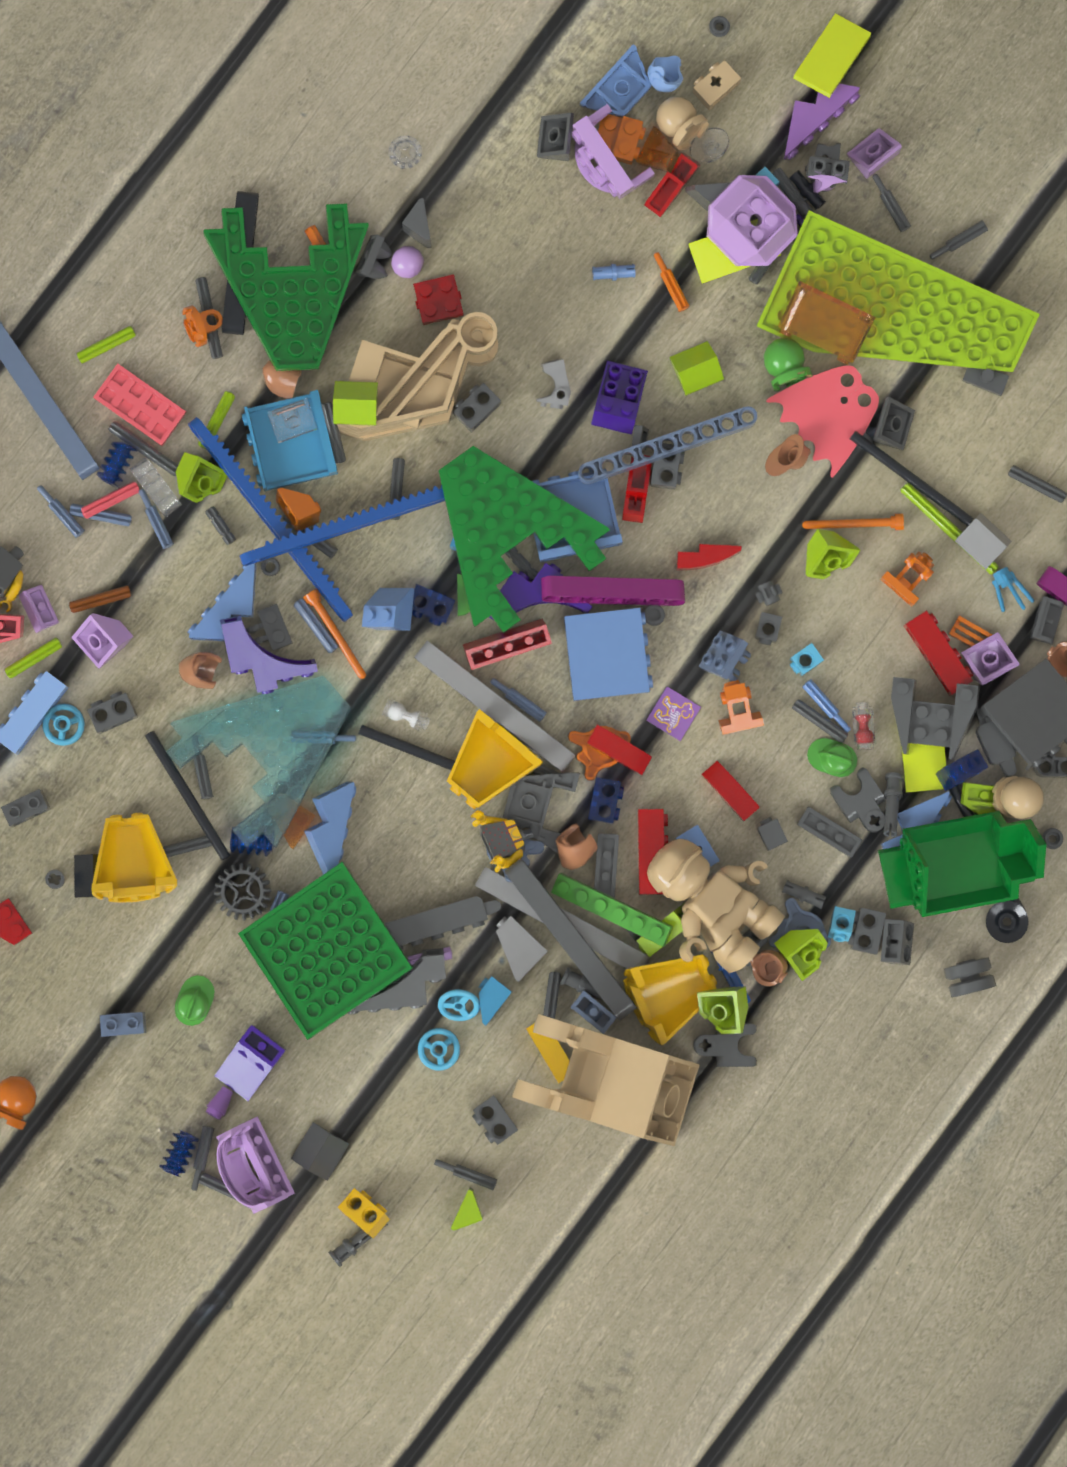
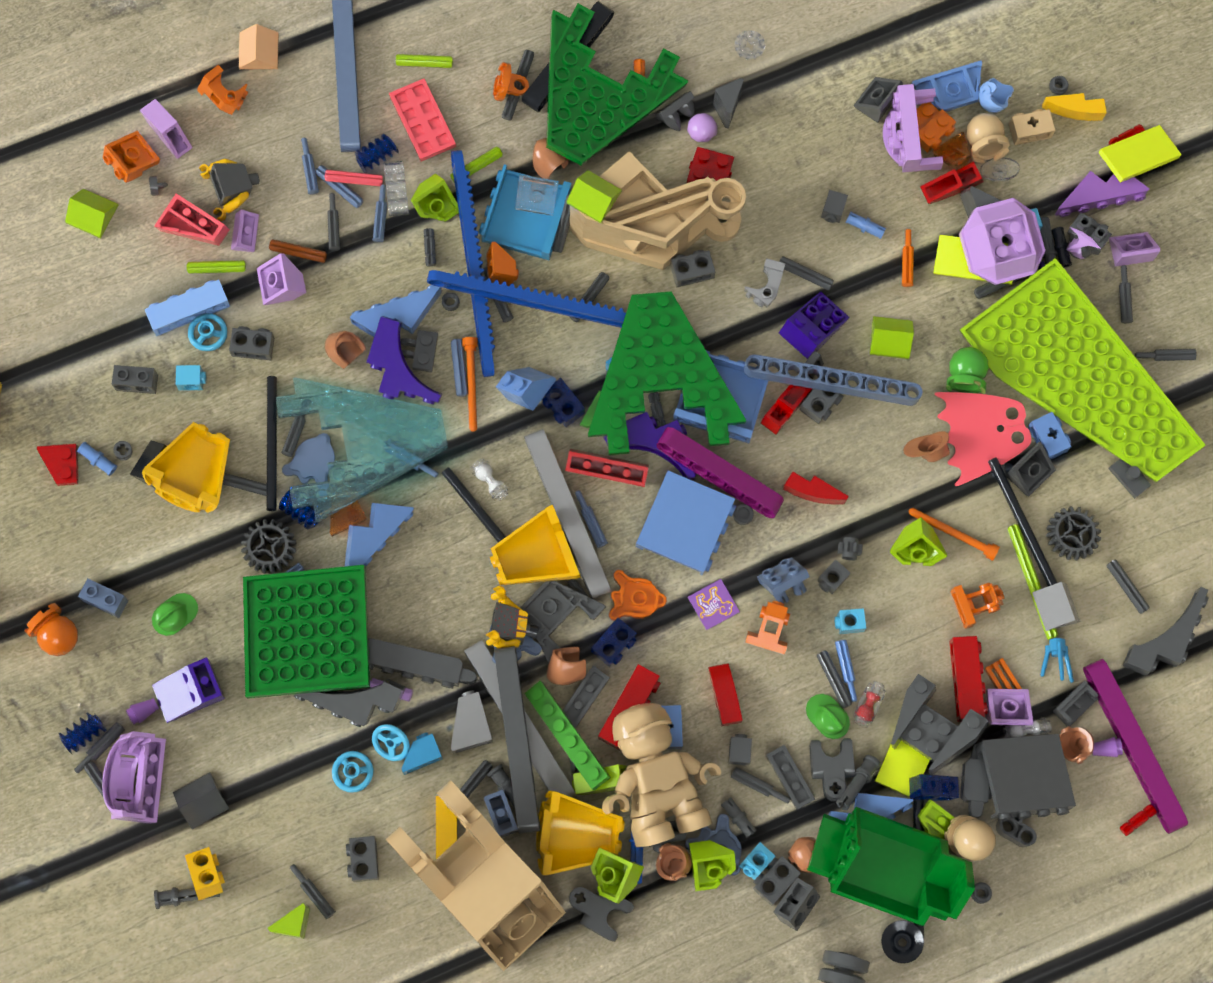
camera: 25 degrees right, 10 degrees down
dark grey axle [108,421,178,476] -> none
red slope [587,724,652,775] -> none
clear orange windscreen [777,281,876,365] -> none
none -> orange tile [24,603,78,656]
none -> medium blue pin [77,442,117,476]
none -> medium azure brick [175,365,206,390]
none -> sand blue tile [282,433,335,492]
none -> dark grey axle [327,193,340,251]
none -> dark grey axle [731,767,791,804]
none -> dark grey axle [779,256,834,290]
none -> nougat cap [787,837,816,873]
none -> dark grey brick [821,189,848,223]
none -> clear piece [1003,717,1052,738]
none -> medium blue brick [1028,412,1071,460]
none -> yellow slope [1042,93,1107,121]
none -> dark grey gear [1046,506,1101,561]
none -> red axle [1109,124,1145,145]

